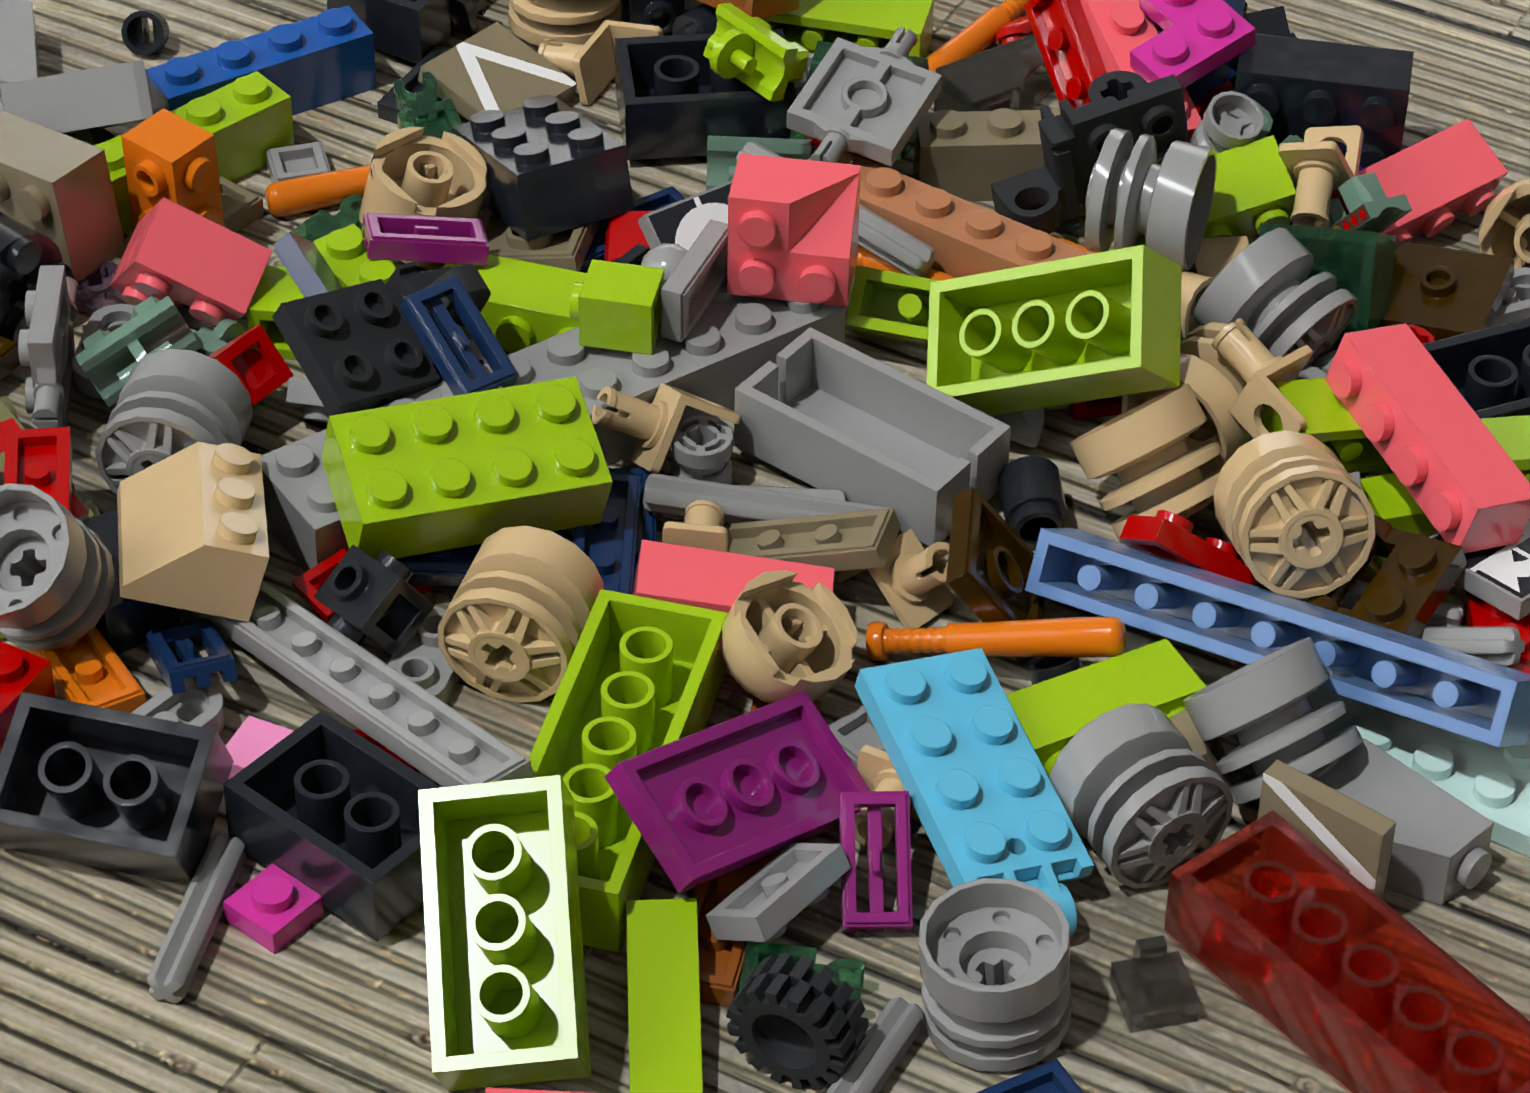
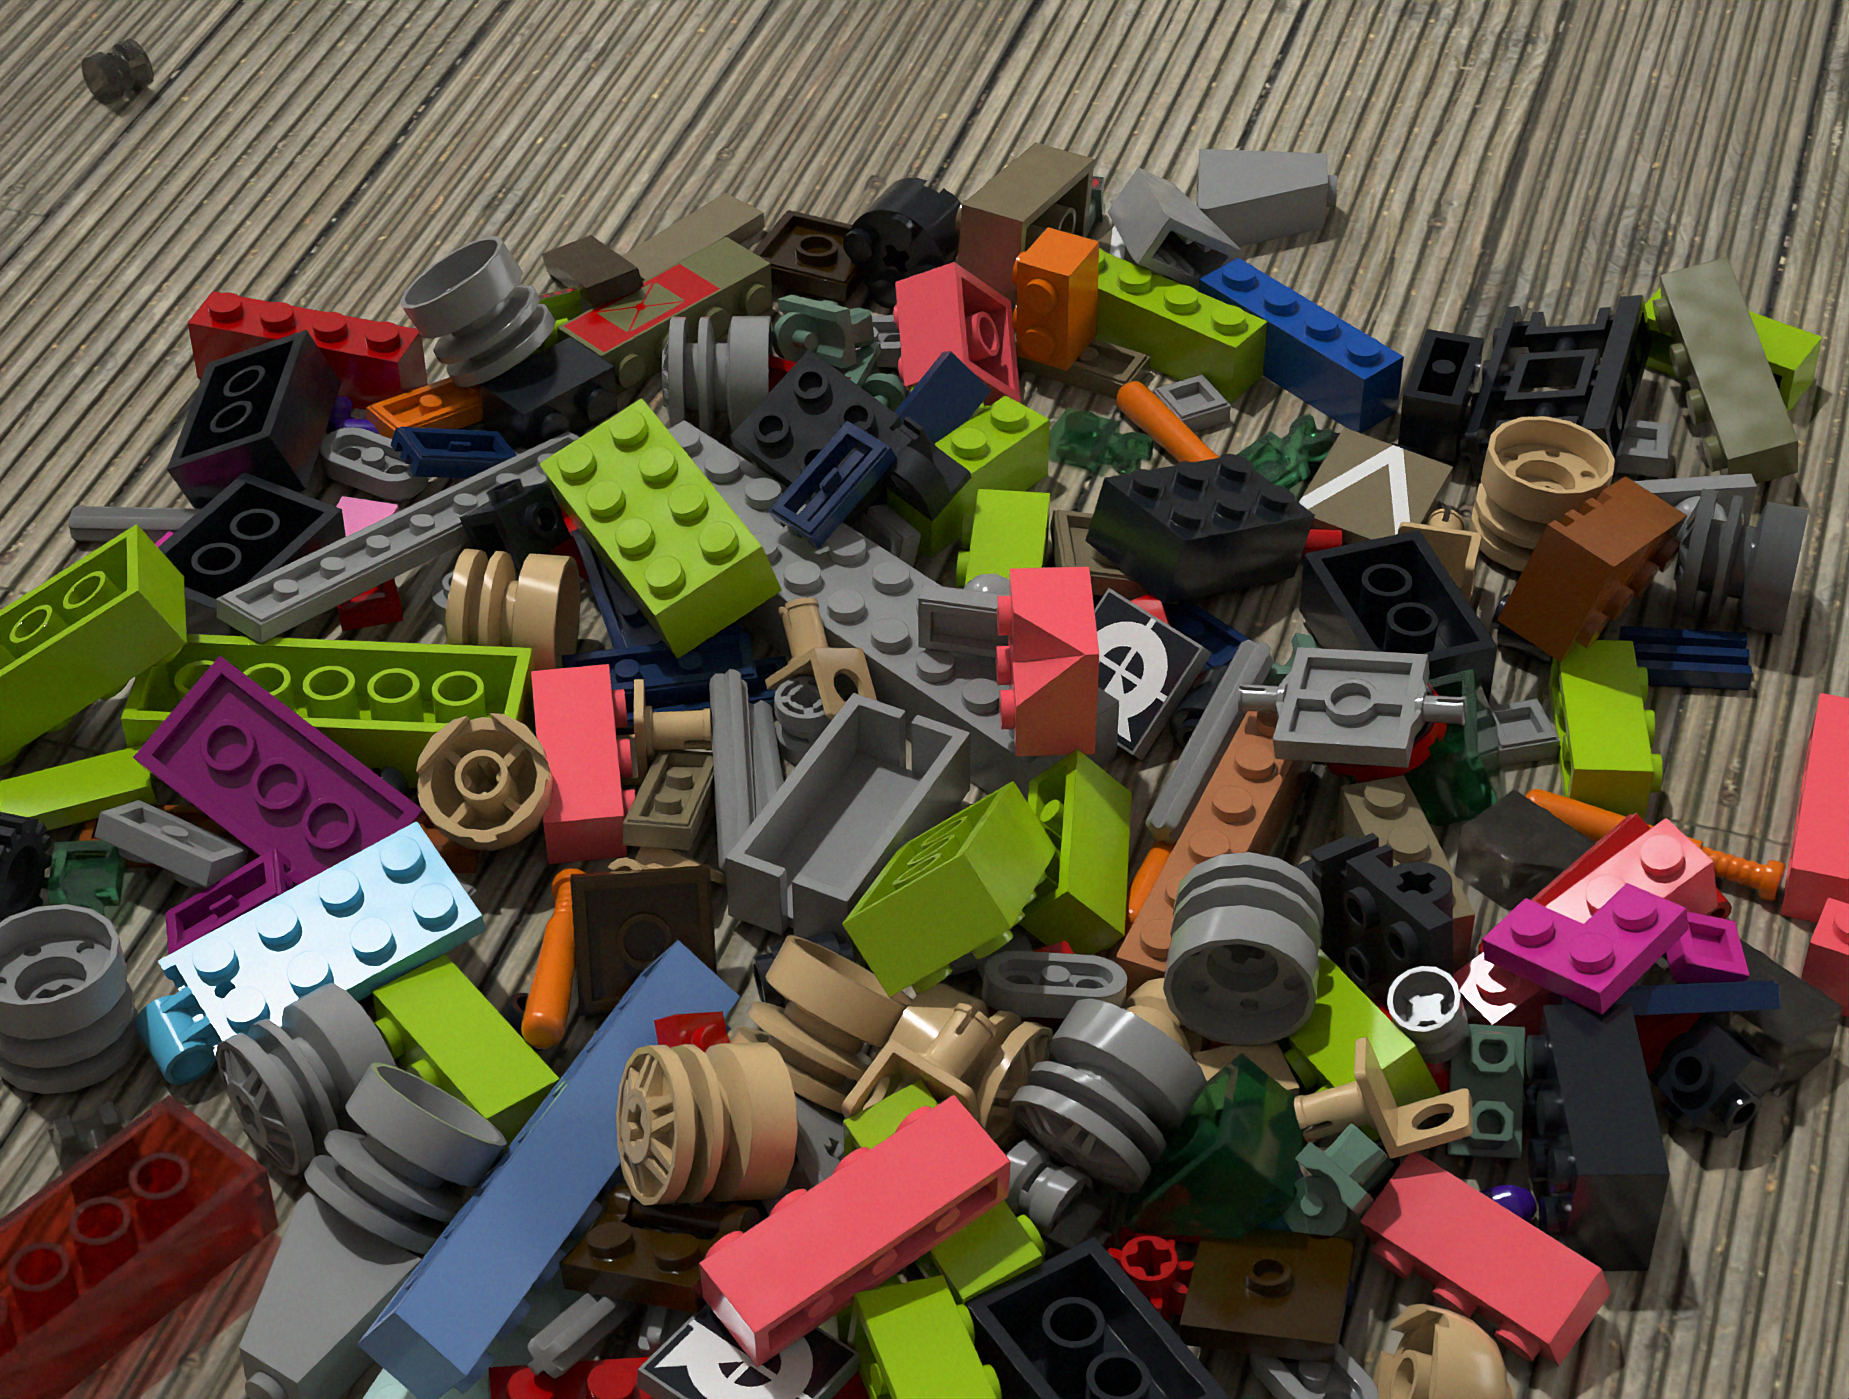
camera: 80 degrees right, 0 degrees up
red plate [4,426,72,513] -> none
light grey plate [18,265,79,428] -> none
tan slope [117,441,270,622] -> none
black hinge [121,9,170,55] -> none
tan brick [359,127,487,266] -> none
magenta tile [361,213,489,265] -> none
lime brick [569,259,664,355] -> none
lime hips [703,3,809,101] -> none
dark tan tile [1251,760,1396,932] -> none

